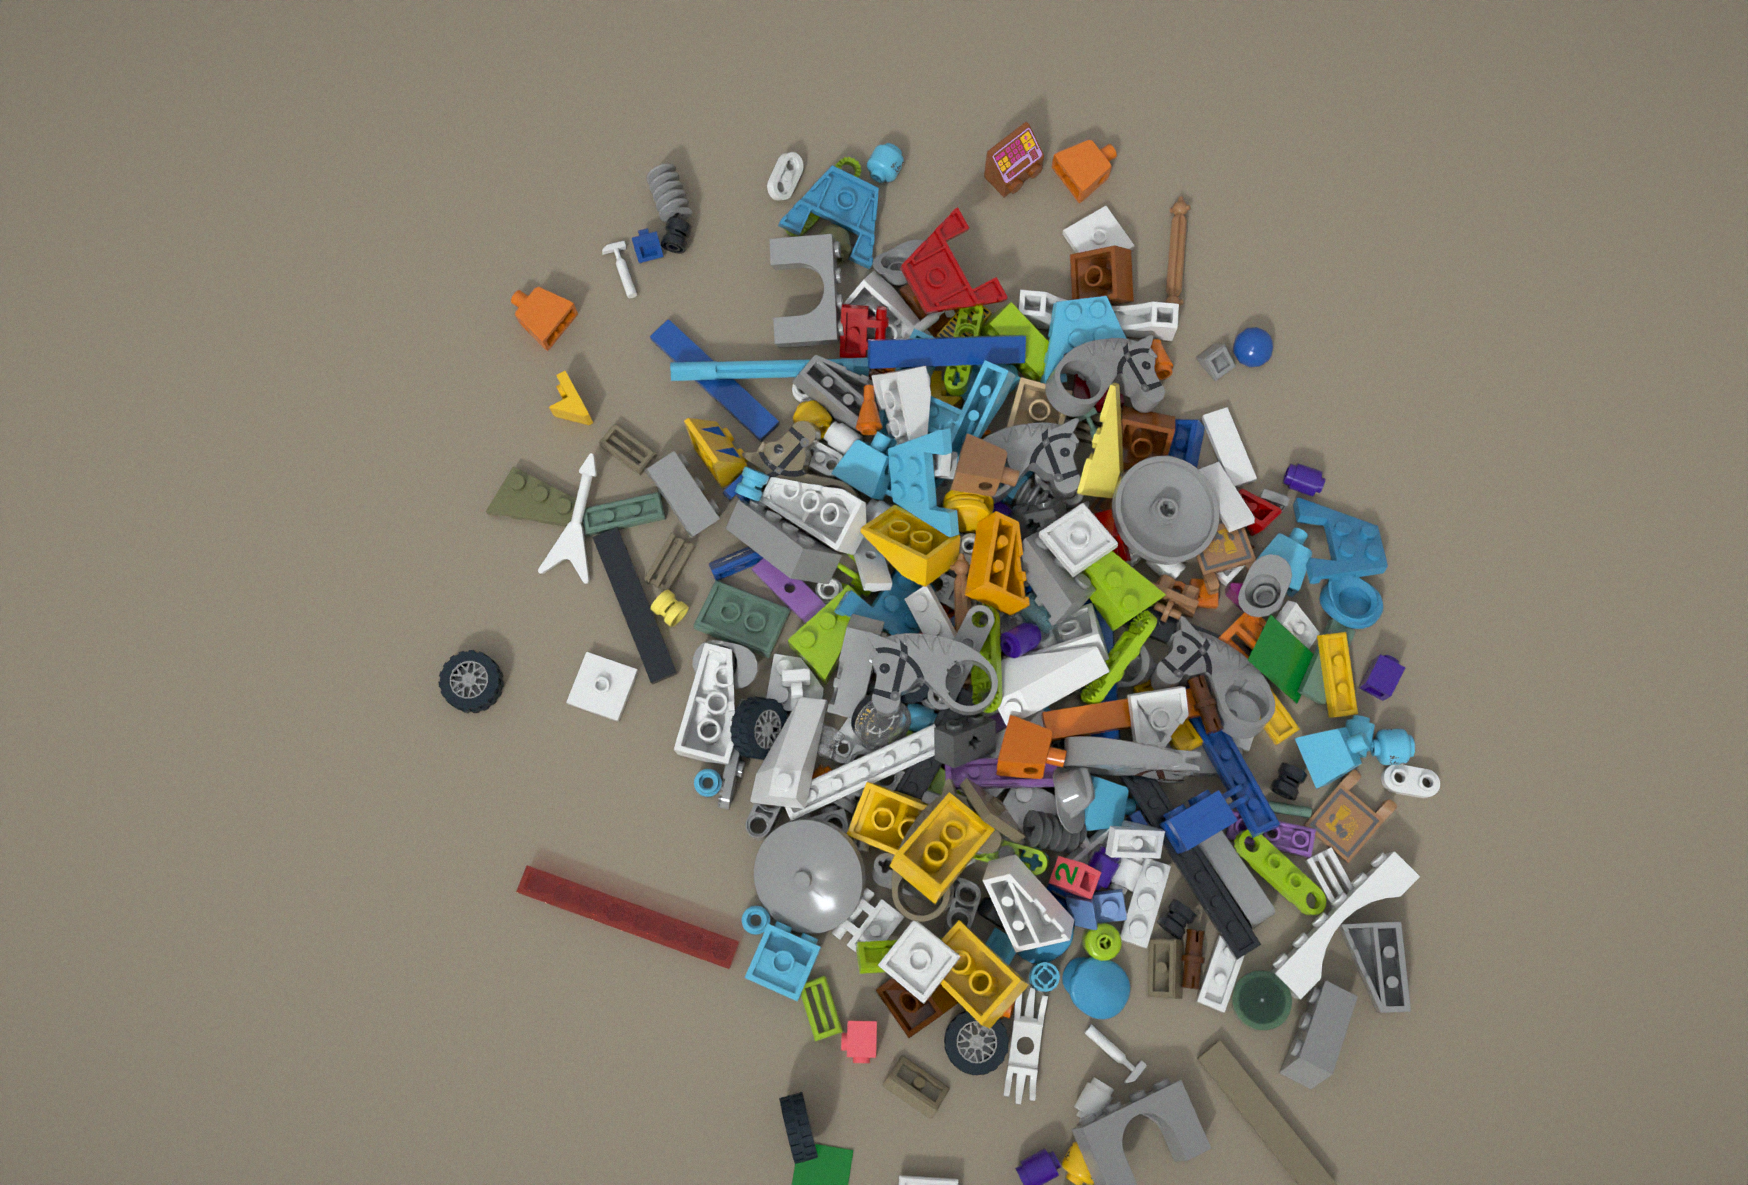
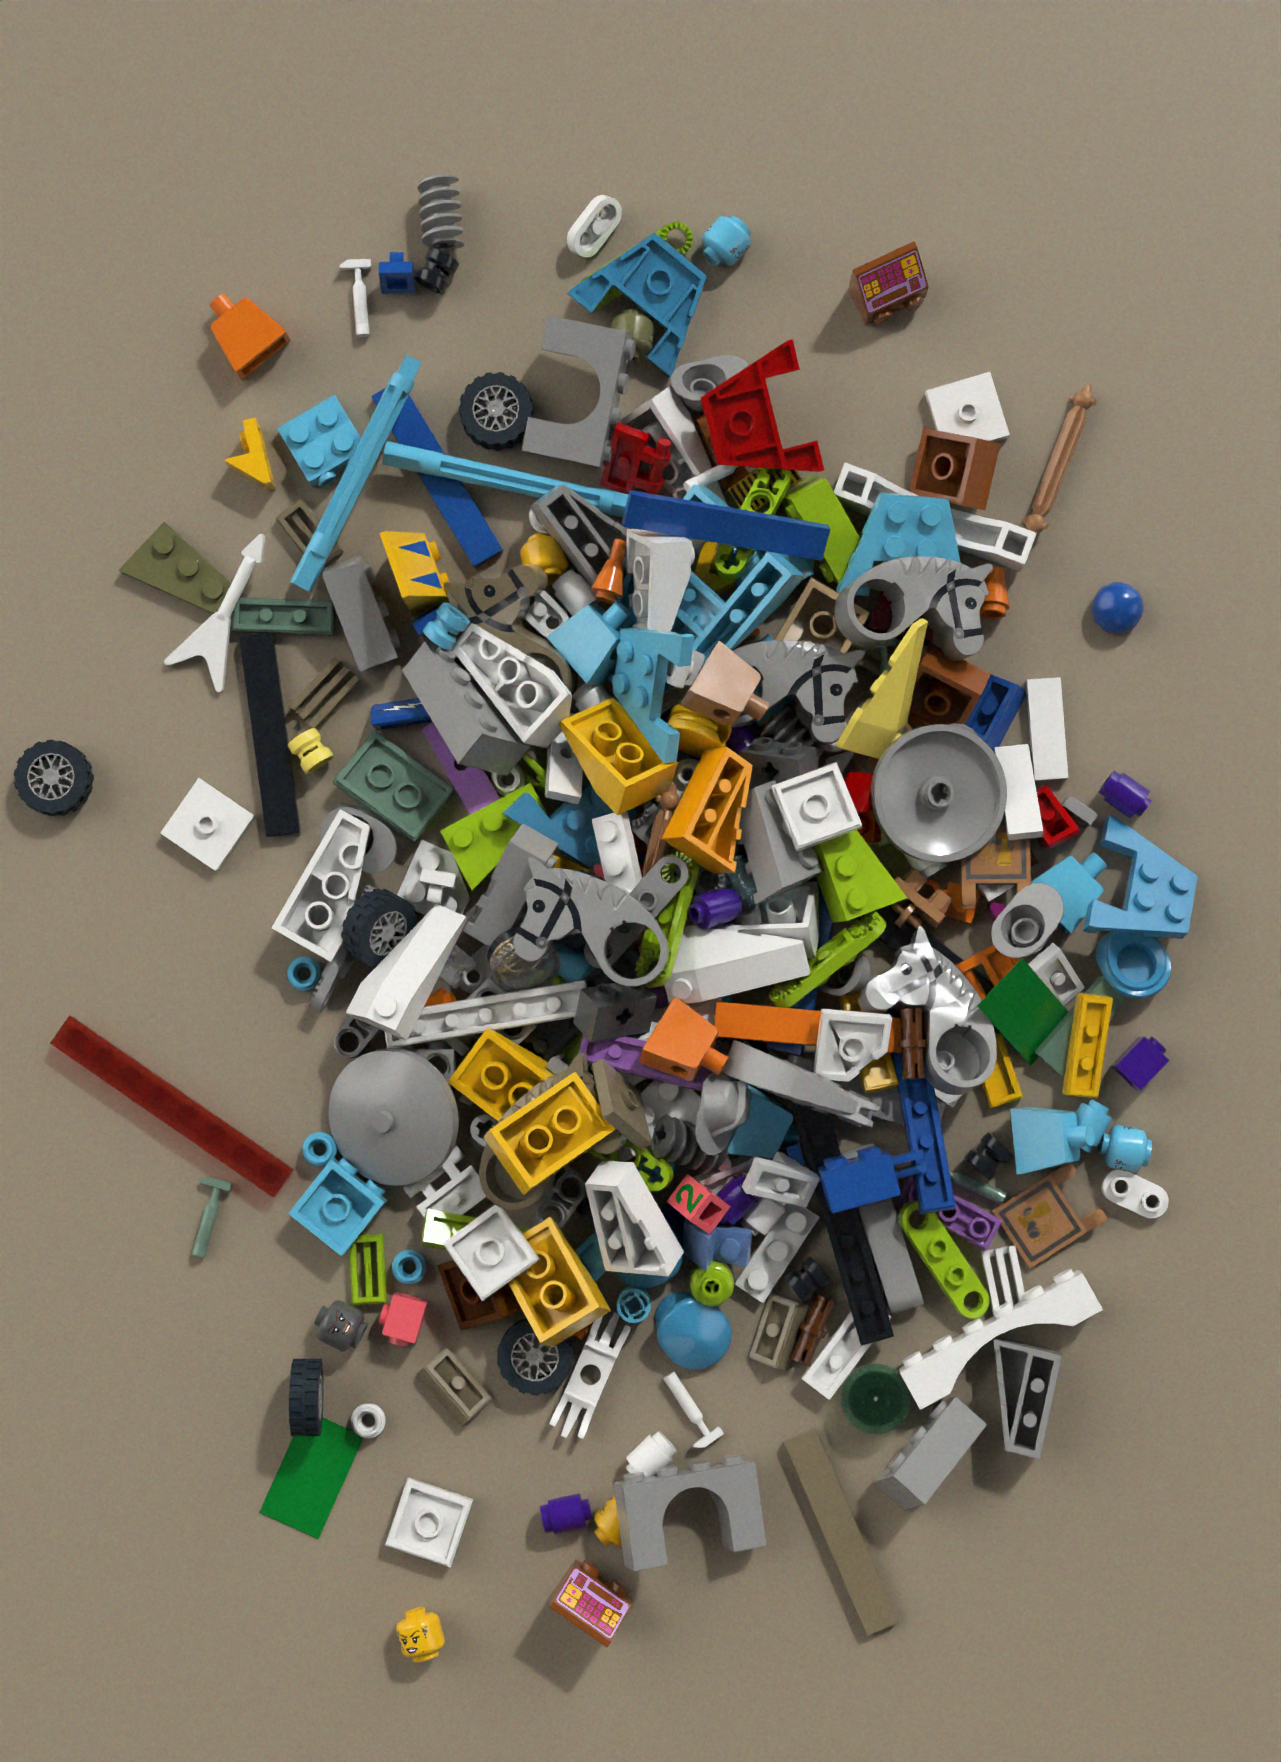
camera: 20 degrees right, 10 degrees up
orange torso [1052,140,1117,204] -> none
light grey slope [1196,343,1236,381] -> none
none -> sand green piece [192,1177,233,1257]
none -> medium azure plate [277,394,361,488]
none -> medium azure piece [290,355,422,592]
none -> dark grey head [314,1300,368,1352]
none -> white plate [351,1403,386,1438]
none -> medium azure plate [392,1250,427,1284]
none -> black wheel [459,372,534,451]

